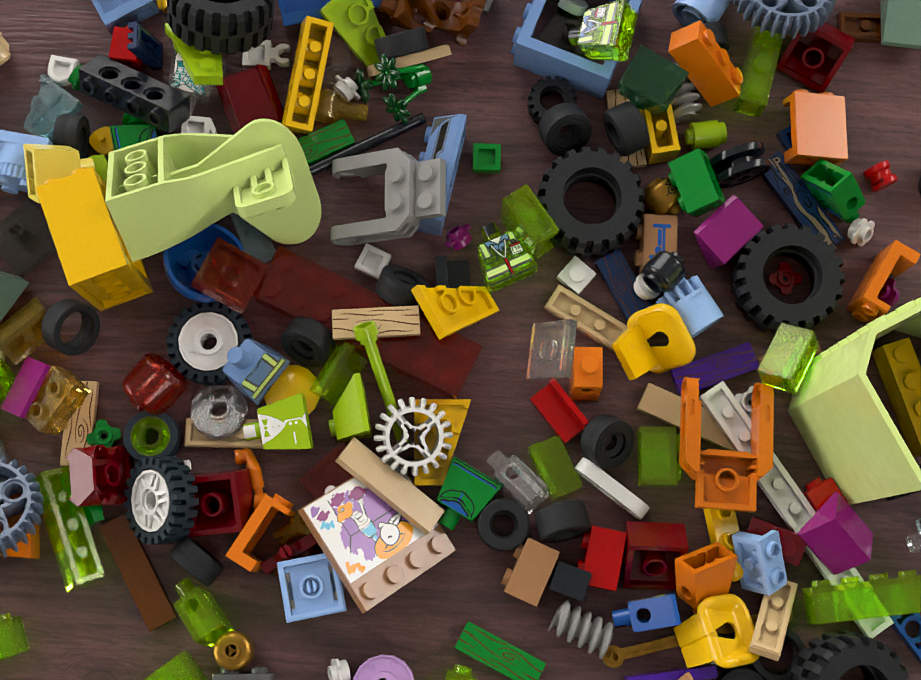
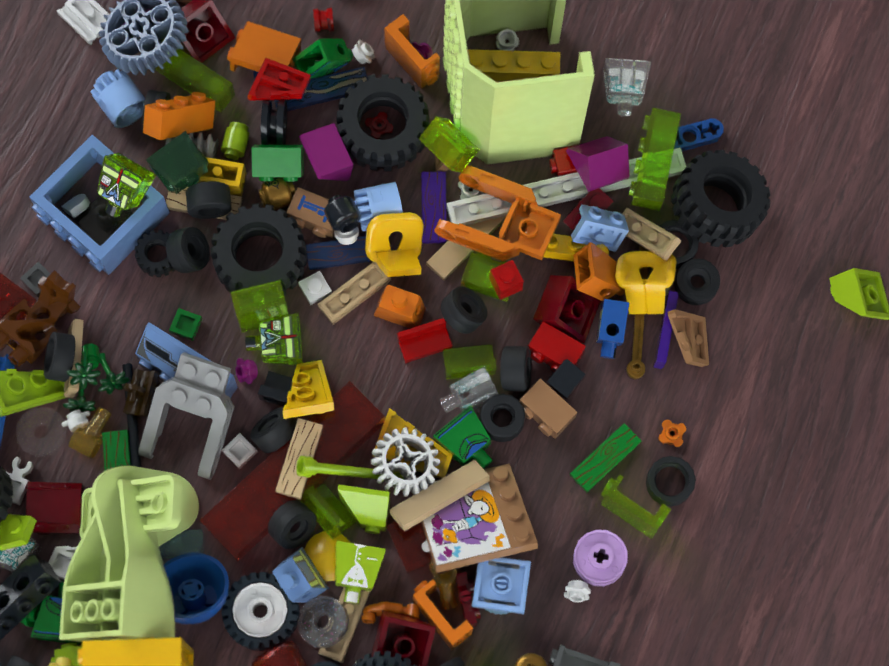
camera: 70 degrees left, 5 degrees down
yellow piece [89,126,114,156] -> none
clear red plate [190,237,268,314] -> none
yellow brick [281,16,334,135] -> none
clear tile [526,319,577,381] -> none
light grey piece [548,600,614,660] -> none
white beam [574,457,650,520] -> none
none -> dark brown hips [123,369,161,417]
none -> red wing [248,58,311,101]
none -> red brick [489,260,524,300]

